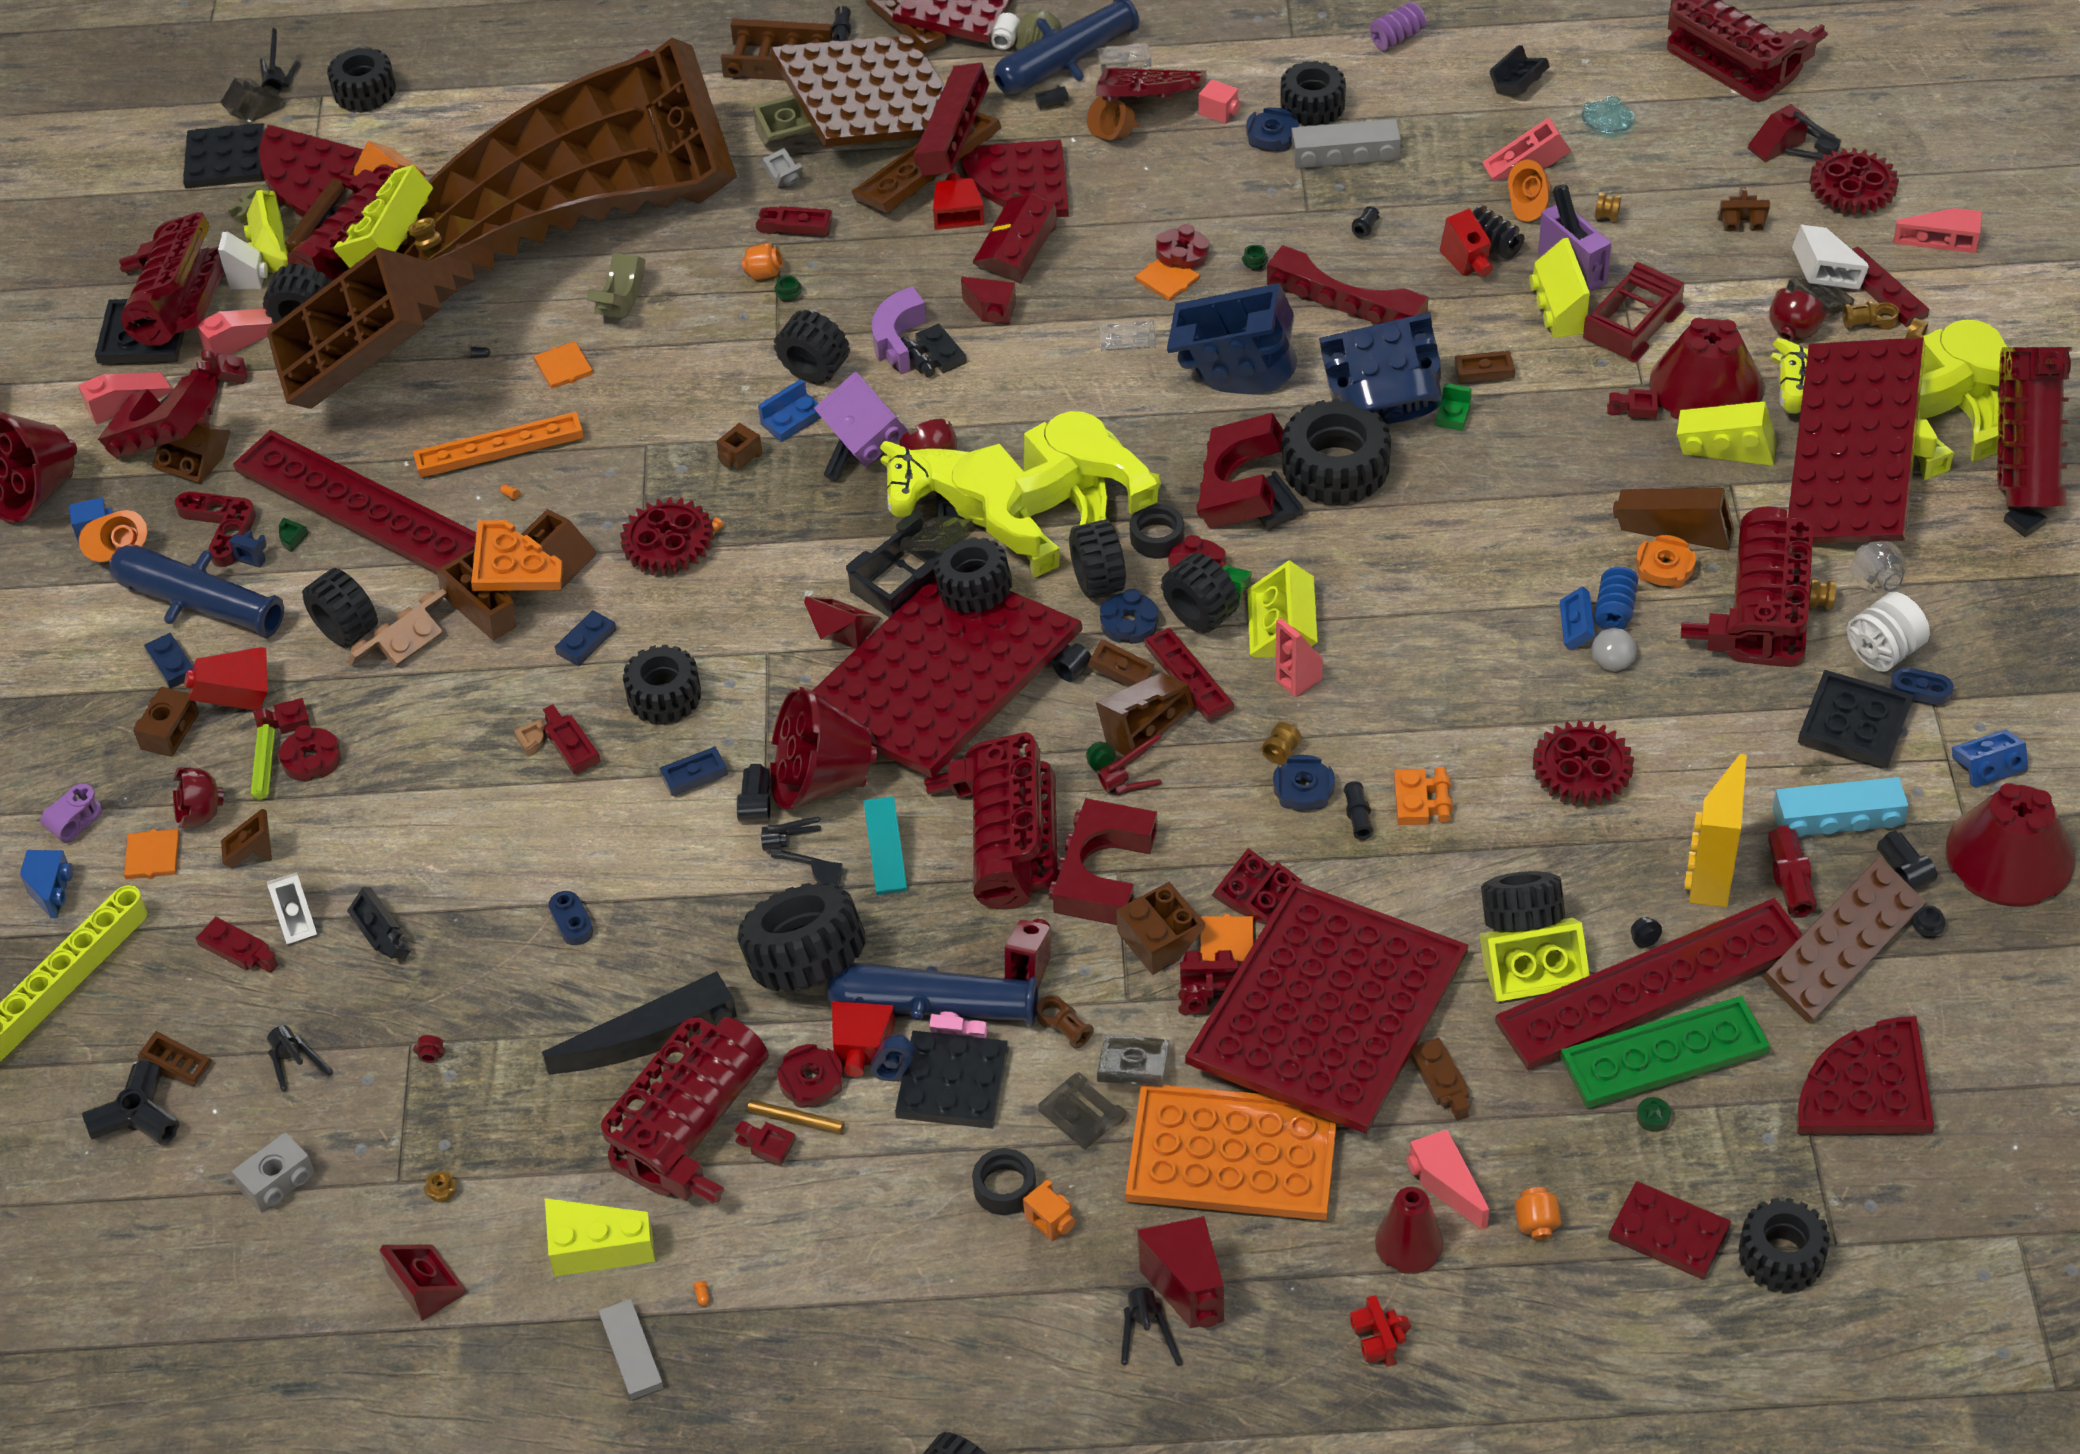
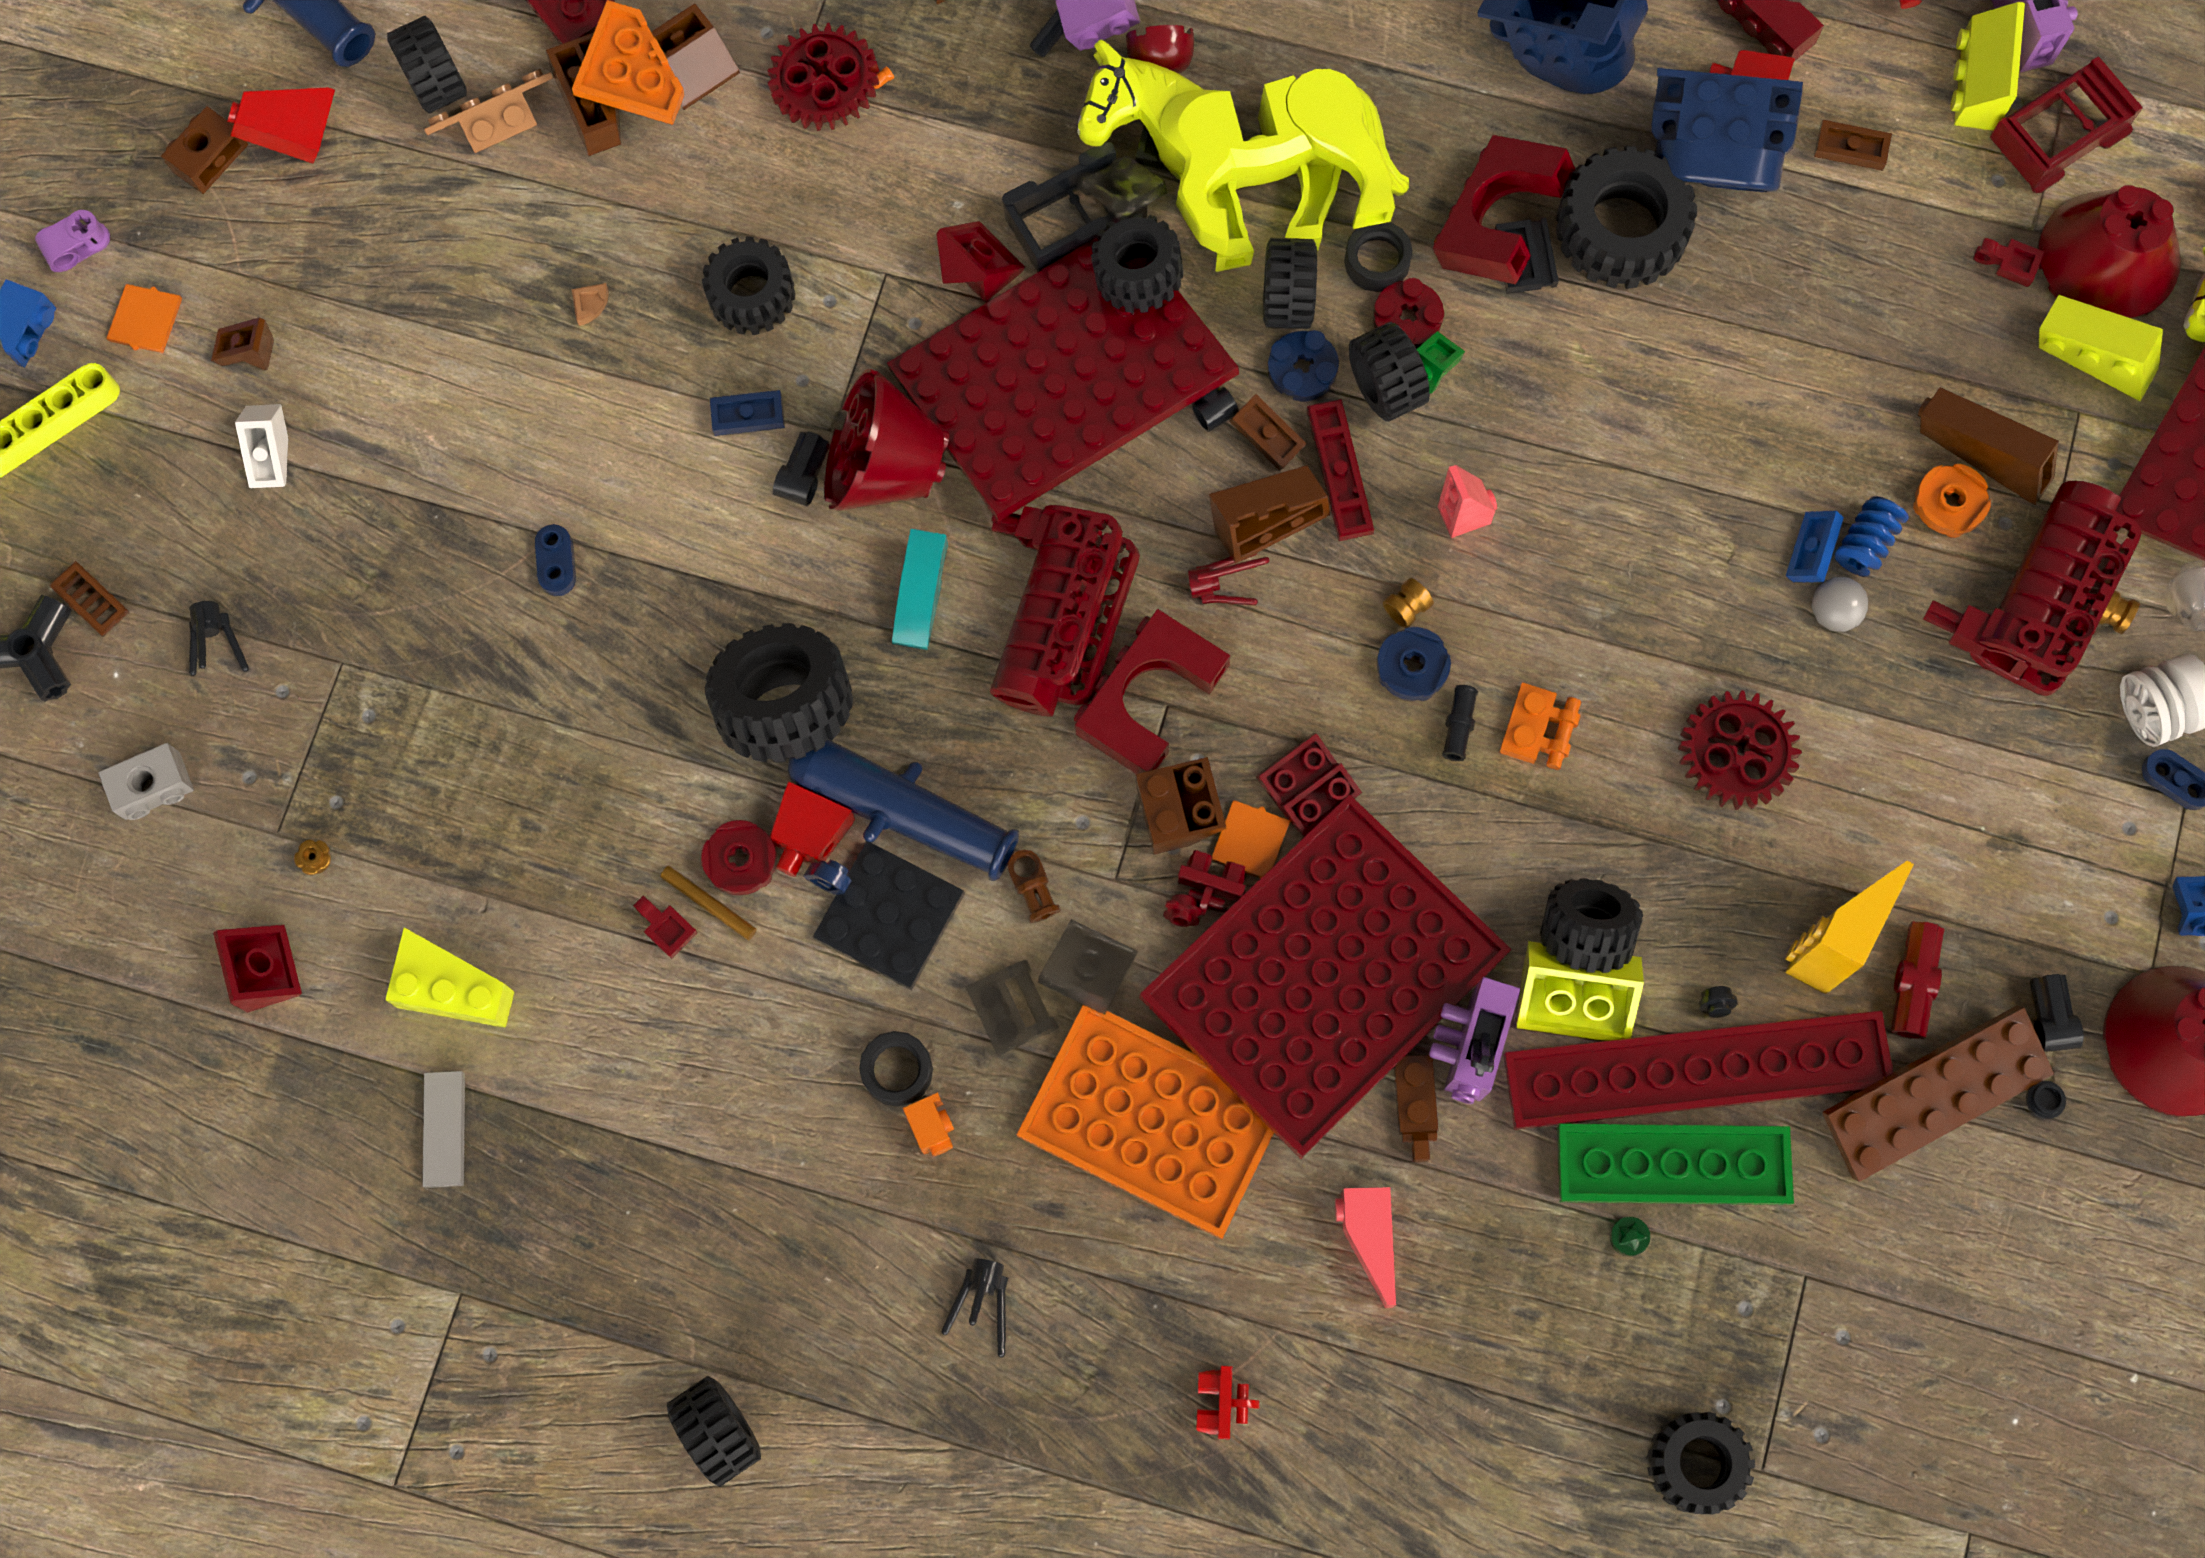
camera: 20 degrees right, 25 degrees up
dark blue plate [144,633,193,689] -> none
dark red cylinder [173,767,224,829] -> none
dark red hinge [196,916,279,973] -> none
lime axle [250,724,275,801] -> none
dark red plate [253,698,310,734] -> none
dark red plate [278,725,341,782] -> none
black hinge [347,886,411,960] -> none
dark red plate [413,1035,445,1063] -> none
black slope [541,971,737,1075] -> none
dark red hinge [543,704,601,775] -> none
dark blue plate [555,610,616,666] -> none
dark red piece [601,1017,769,1204] -> none
orange piece [693,1281,710,1306] -> none
black plant [761,816,829,864] -> none
black tile [811,860,843,886] -> none
bright pink plate [929,1012,988,1038] -> none
dark red torso [1005,918,1051,989] -> none
dark green plate [1086,742,1116,771] -> none
dark red slope [1137,1216,1224,1328] -> none
neon yellow slope [1247,560,1318,658] -> none
dark red cone [1375,1186,1443,1274] -> none
green bracket [1435,383,1472,431] -> none
orange head [1514,1187,1562,1240] -> none
dark red plate [1608,1181,1731,1280] -> none
medium azure brick [1772,777,1909,837] -> none
dark red plate [1796,1016,1934,1134] -> none
black plate [1798,670,1914,769] -> none
none -> medium lavender piece [1429,977,1520,1104]

